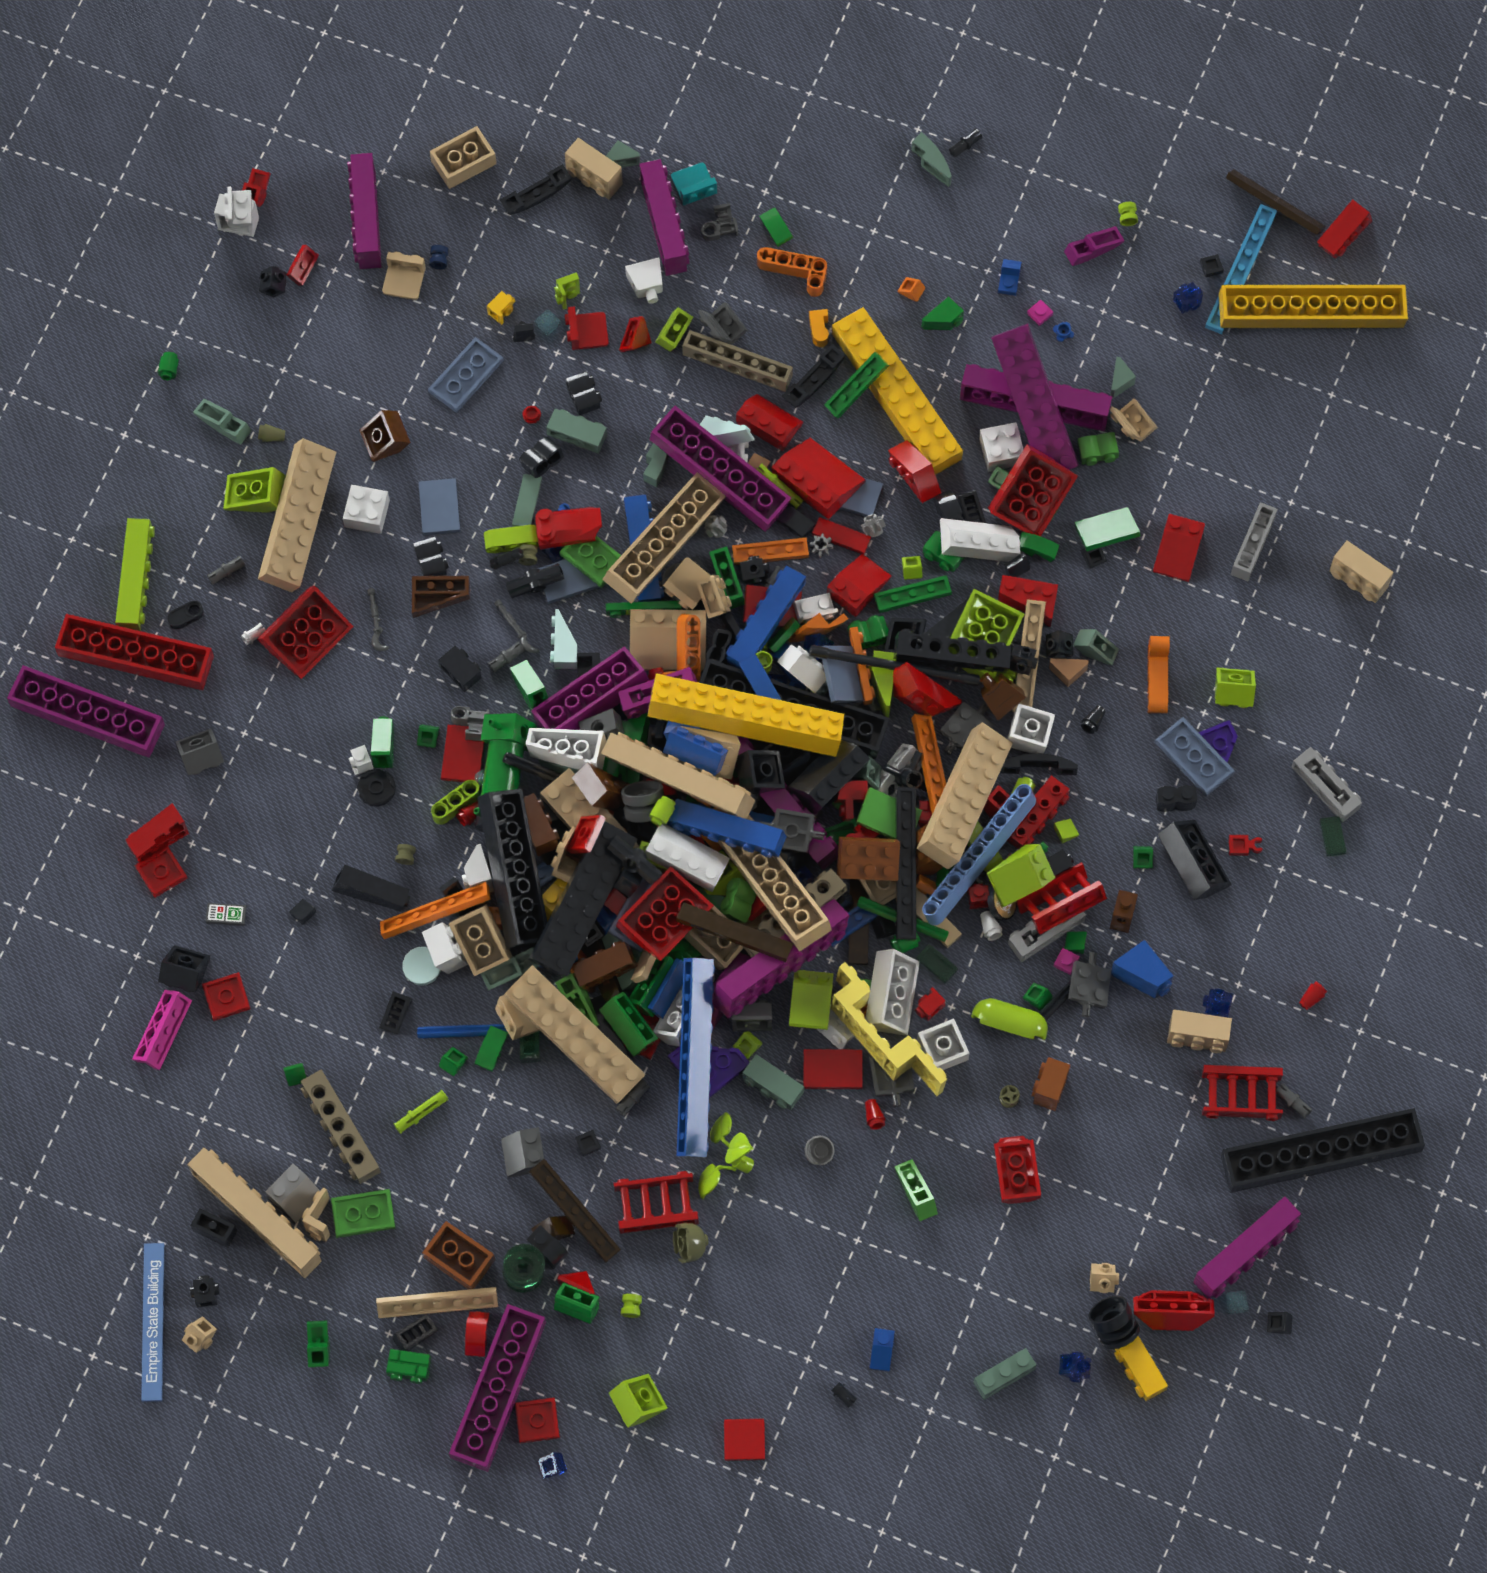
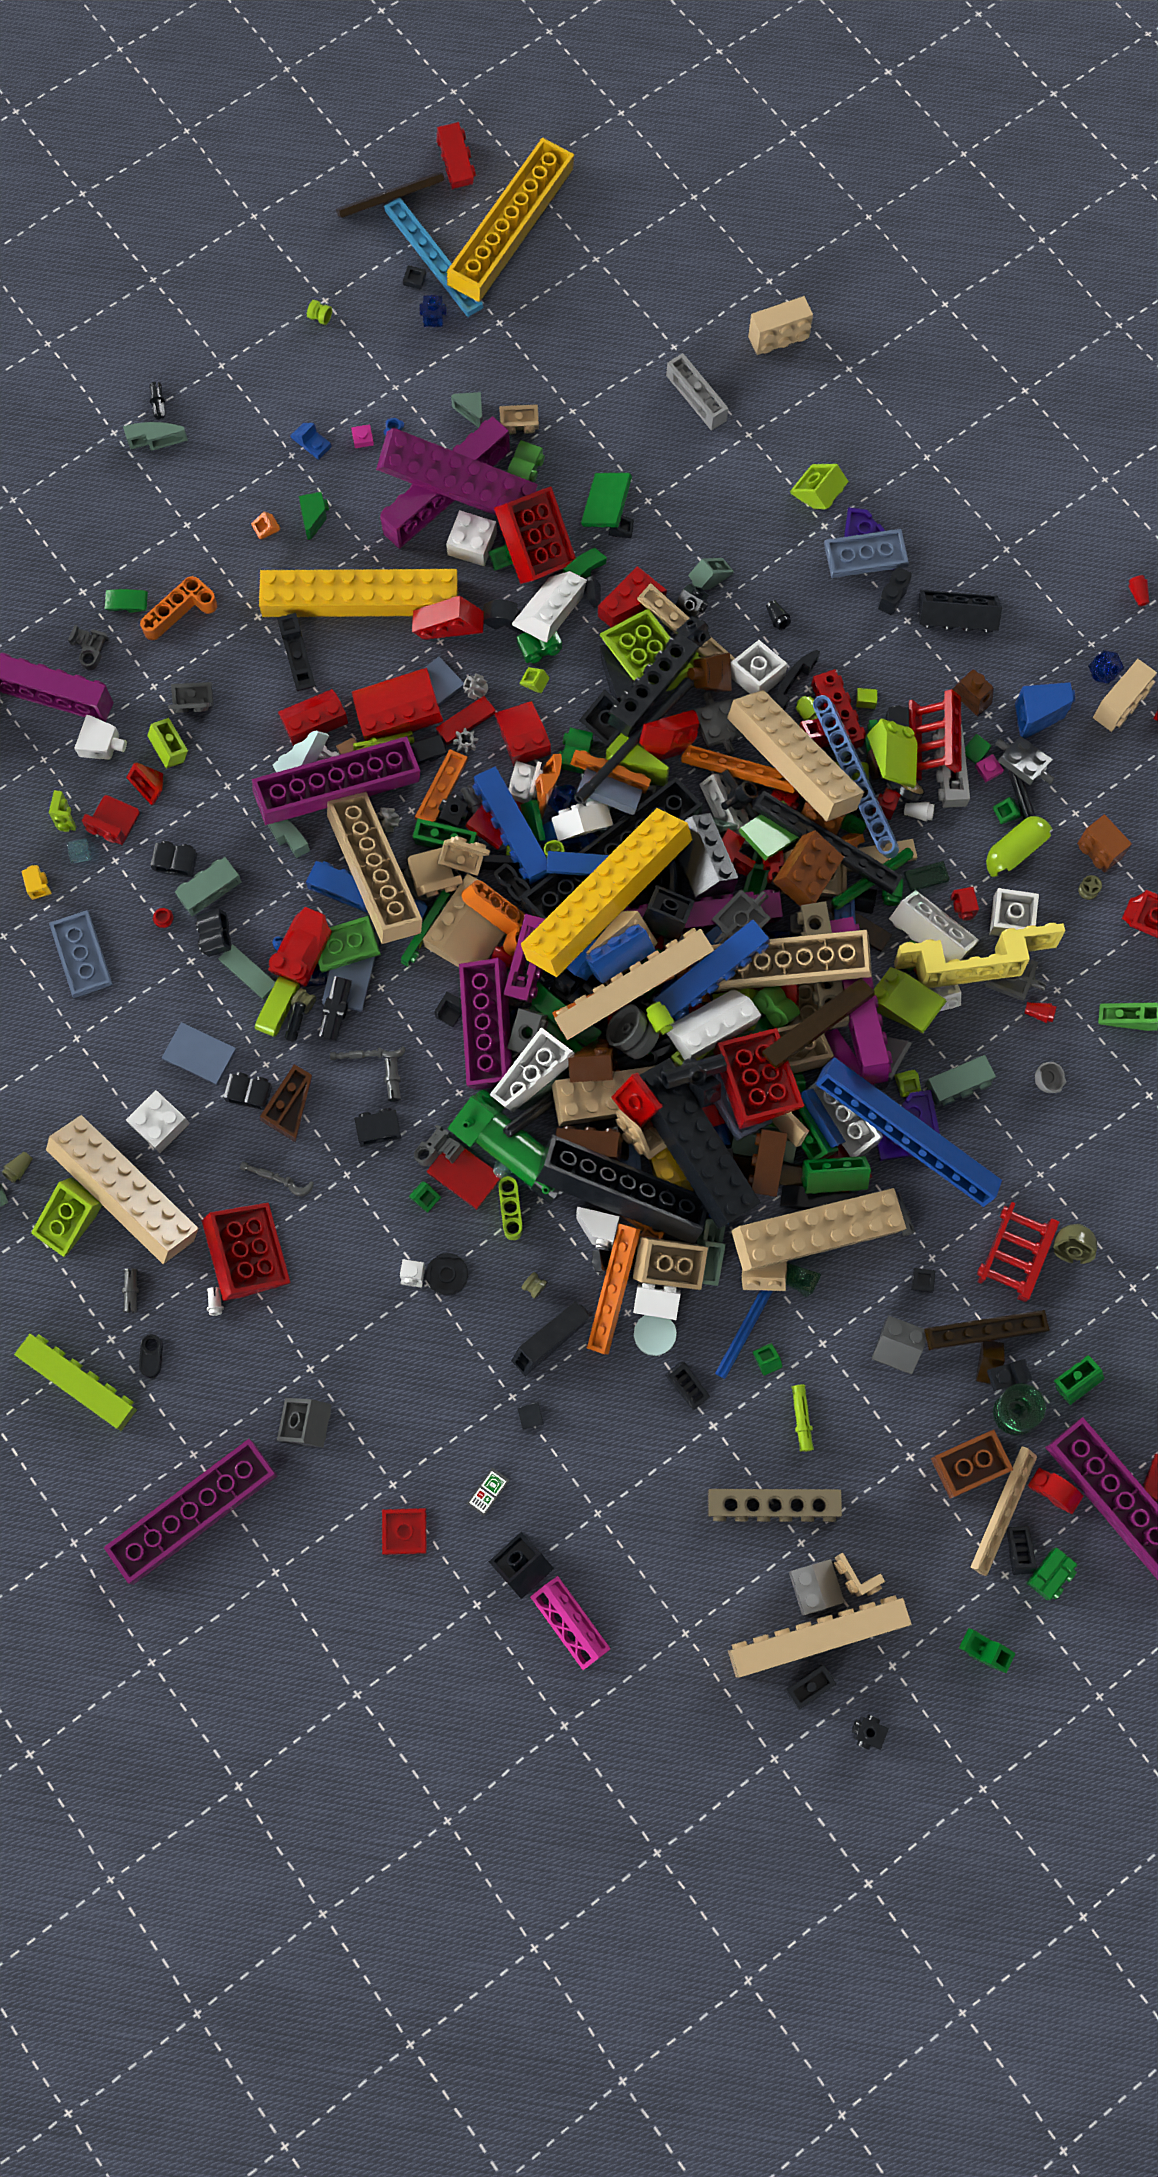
camera: 60 degrees left, 5 degrees up
red brick [55,614,214,690] -> none
red wedge [125,803,189,862] -> none
medium blue tile [141,1243,165,1402] -> none
tan brick [182,1316,217,1353] -> none
red tile [202,972,251,1021] -> none
green slope [283,1063,307,1086] -> none
bright green tile [331,1189,396,1238] -> none
reddish brown slope [359,410,411,462] -> none
slope [371,716,394,768] -> none
red cone [456,800,479,826] -> none
green slope [475,1026,509,1072] -> none
slope [510,660,548,710] -> none
black tile [513,321,535,342] -> none
light aqua slope [550,609,578,669] -> none
bright green slope [555,973,599,1027] -> none
red slope [557,1271,595,1295] -> none
lime wheel [621,1294,642,1318] -> none
teal bracket [671,163,717,206] -> none
dark tan brick [682,330,793,392] -> none
lime plant [698,1112,754,1200] -> none
red tile [803,1049,862,1089] -> none
light orange leg [809,309,829,347] -> none
green plate [824,352,889,419] -> none
green plate [874,575,952,613] -> none
black slope [956,490,986,523] -> none
medium nougat slope [1049,658,1088,687] -> none
magenta slope [1064,226,1125,266] -> none
green slope [1133,846,1153,868] -> none
orange beam [1148,636,1170,714] -> none
red slope [1153,514,1205,582] -> none
red plate [1228,835,1262,856] -> none
light grey brick [1291,747,1362,823] -> none
clear green tile [1320,816,1346,857] -> none

